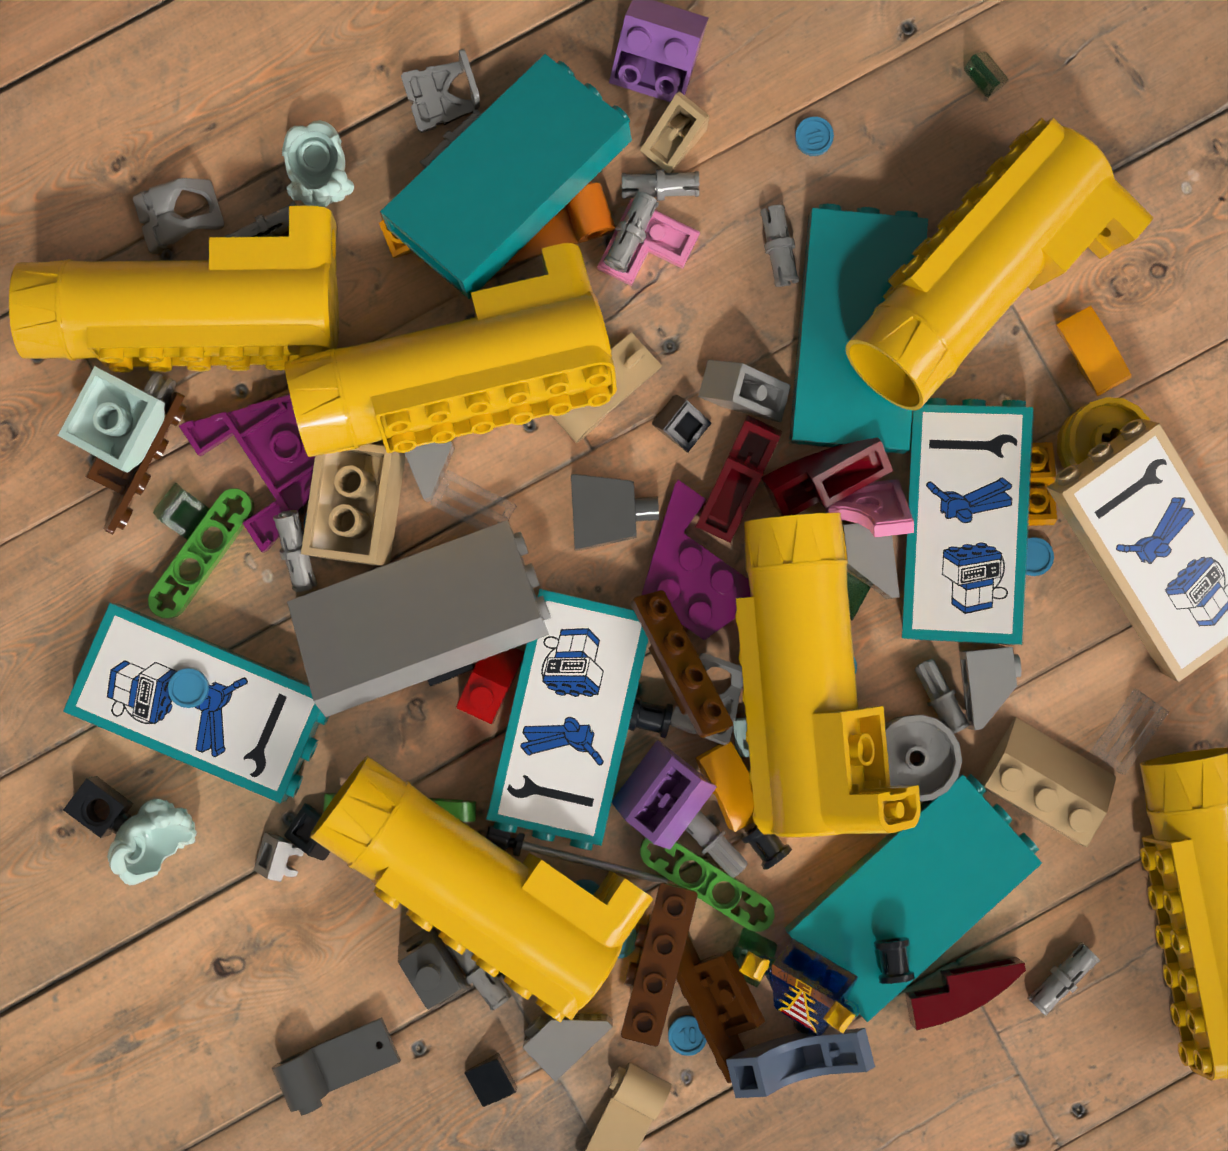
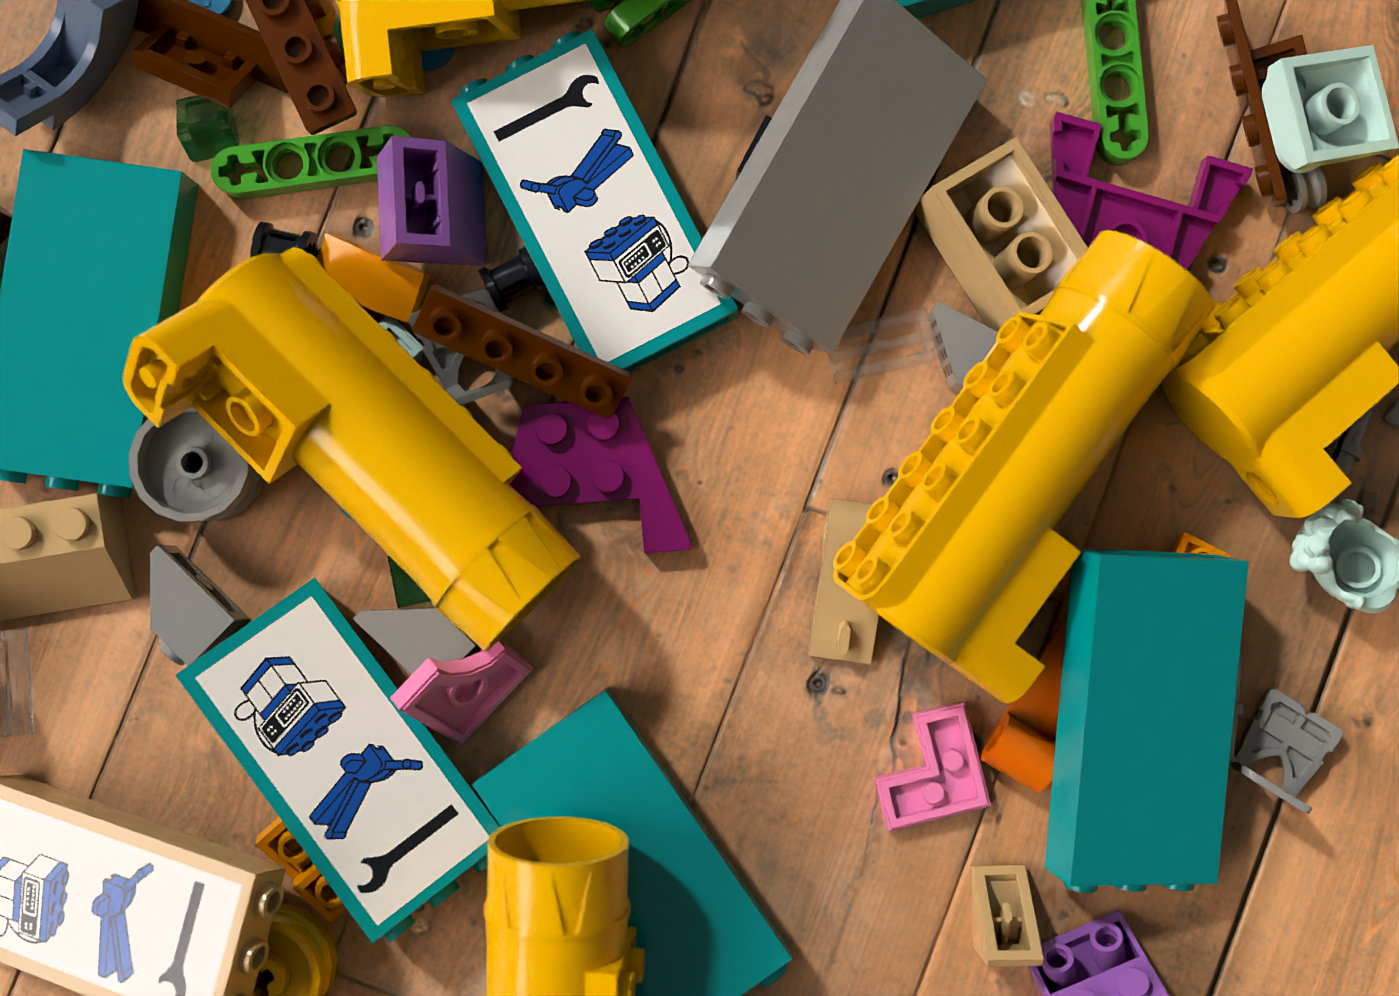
camera: 140 degrees right, 0 degrees up
slope [153,483,210,540] -> none
light grey pin [273,510,317,592] -> none
red slope [456,648,525,724] -> none
flat silver piece [486,825,668,884] -> none
dark grey torso [571,474,659,551] -> none
light grey pin [603,192,659,273] -> none
light grey pin [622,169,699,201] -> none
black slope [652,395,712,453] -> none
light grey axle [685,811,748,878] -> none
dark red slope [695,415,782,543] -> none
light grey slope [698,360,791,422] -> none
torso [739,939,859,1035] -> none
light grey pin [760,205,799,287] -> none
dark red slope [761,437,893,516] -> none
black bush [874,937,915,984] -> none
light grey axle [915,659,970,734] -> none
dark azure piece [1026,537,1054,576] -> none

